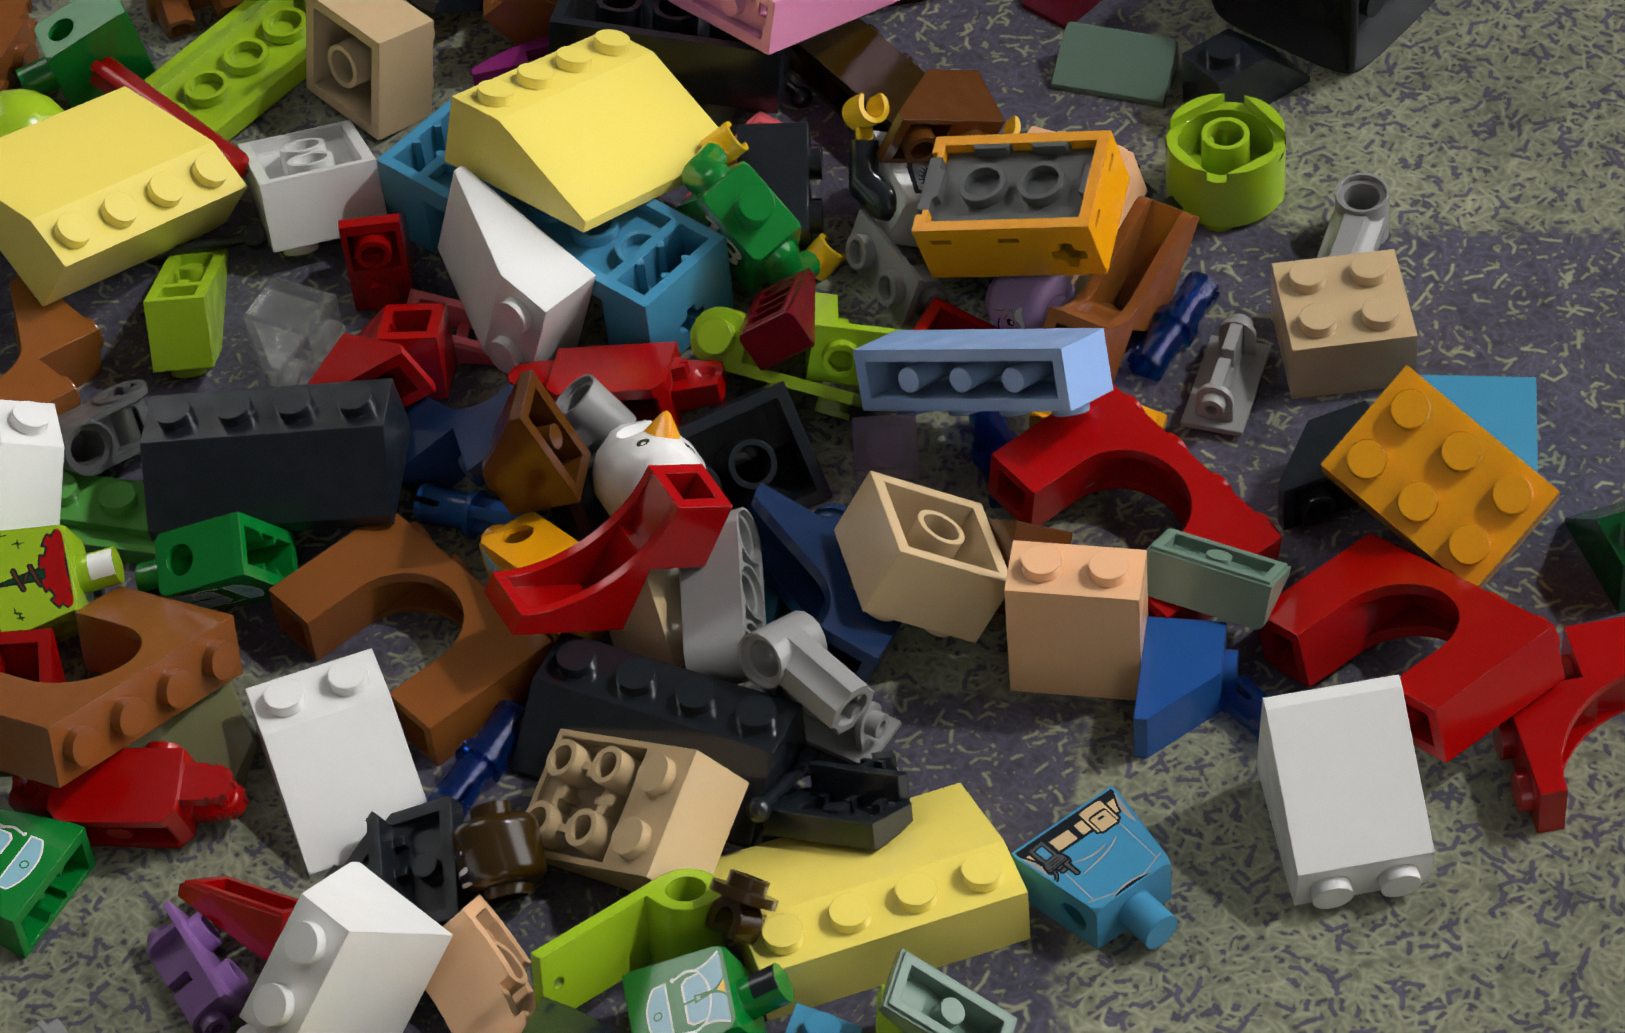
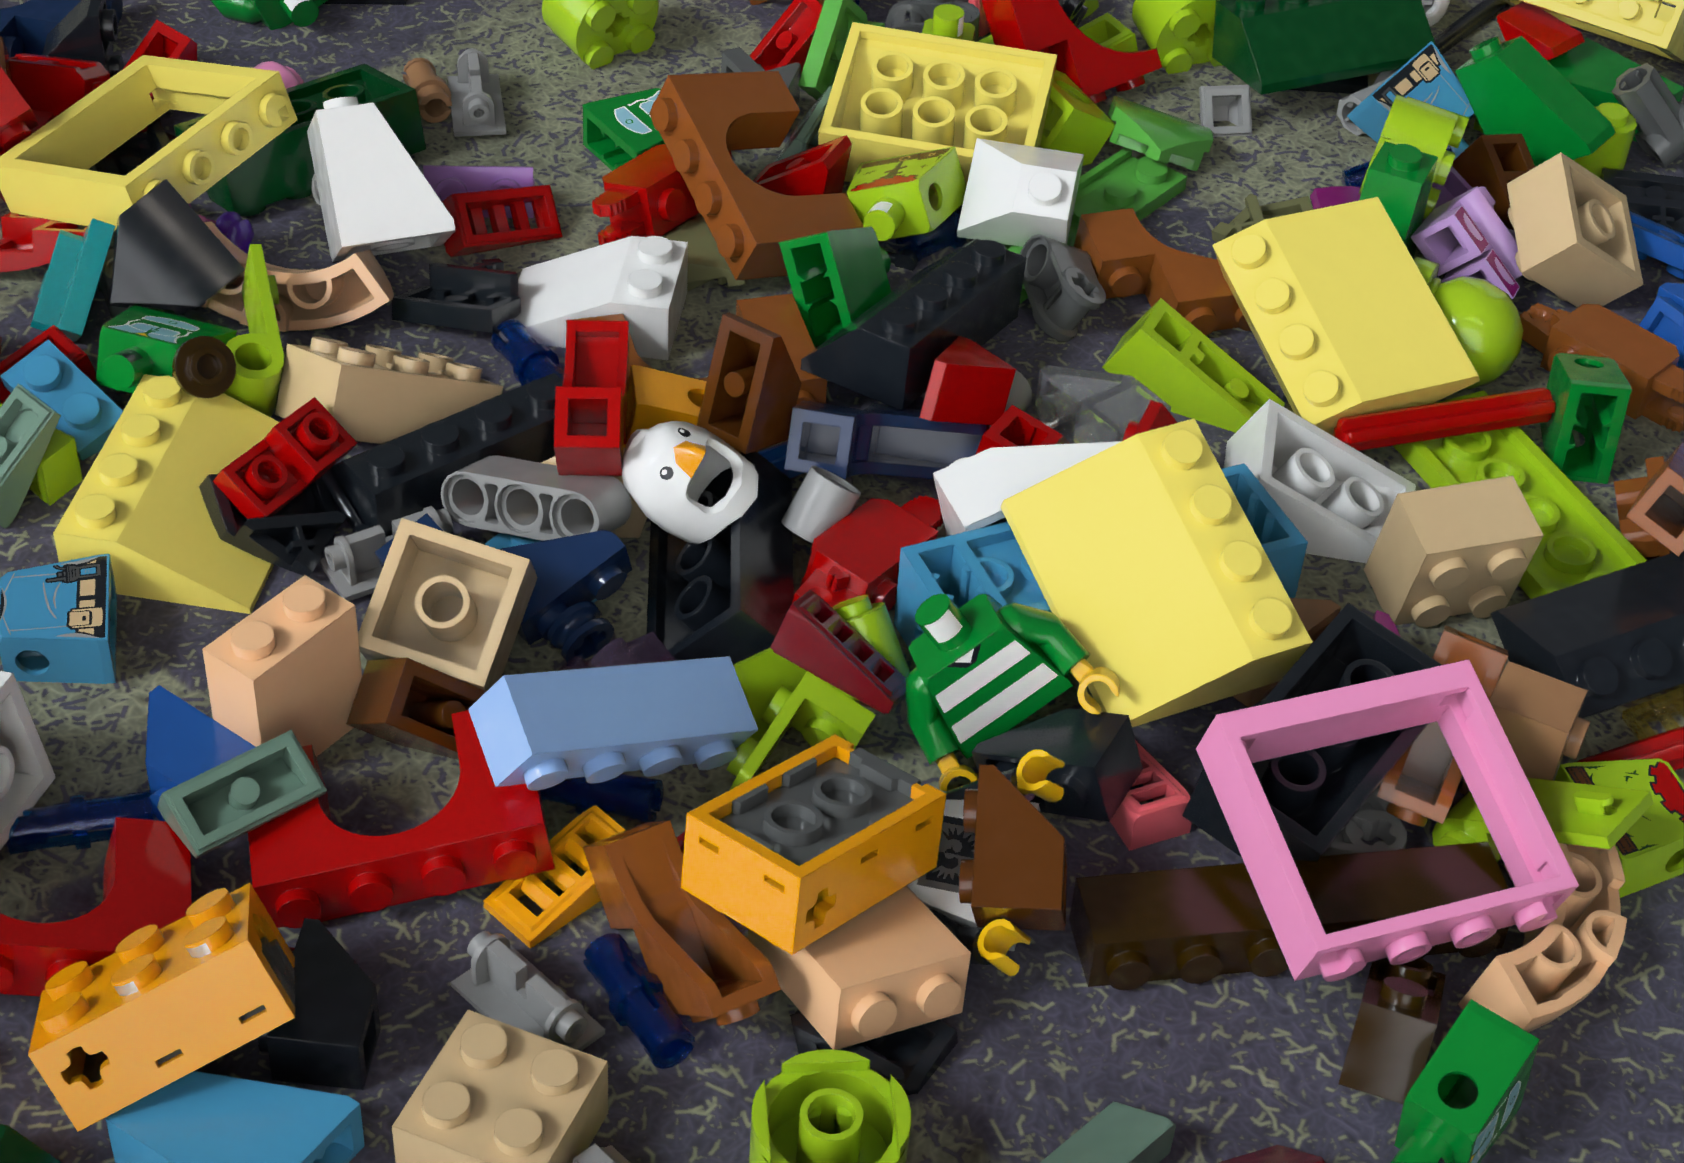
camera: 110 degrees right, 5 degrees down
dark brown head [452,800,547,905] -> none
light grey piece [738,610,875,735] -> none
none -> red slope [213,397,357,519]

